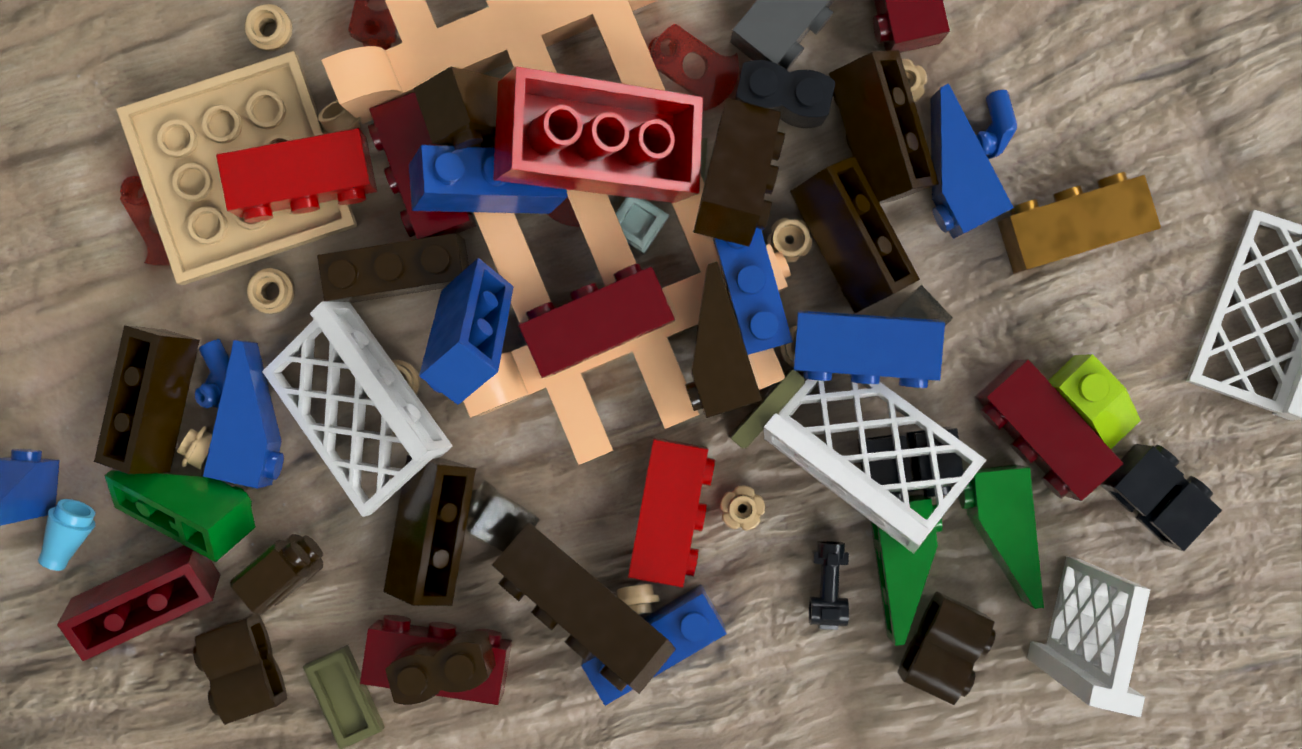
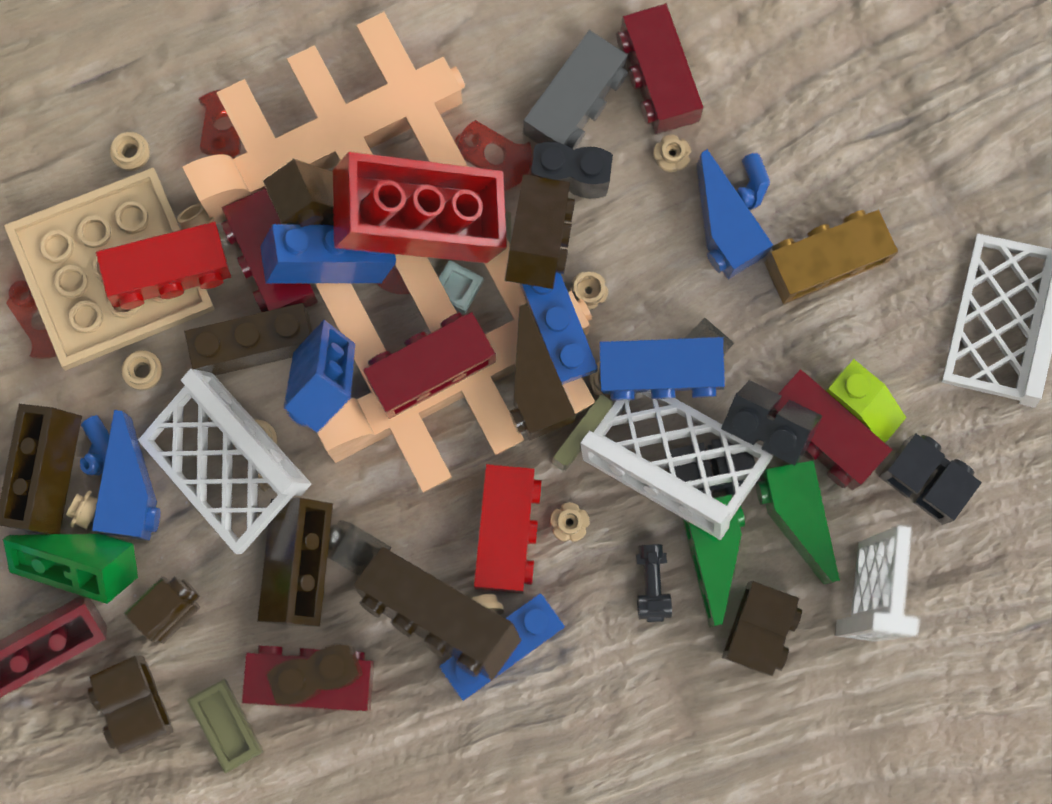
camera: 10 degrees left, 10 degrees down
dark brown brick [790,156,920,314] -> none
dark brown brick [829,50,939,204] -> none
none -> black piece [721,380,823,466]

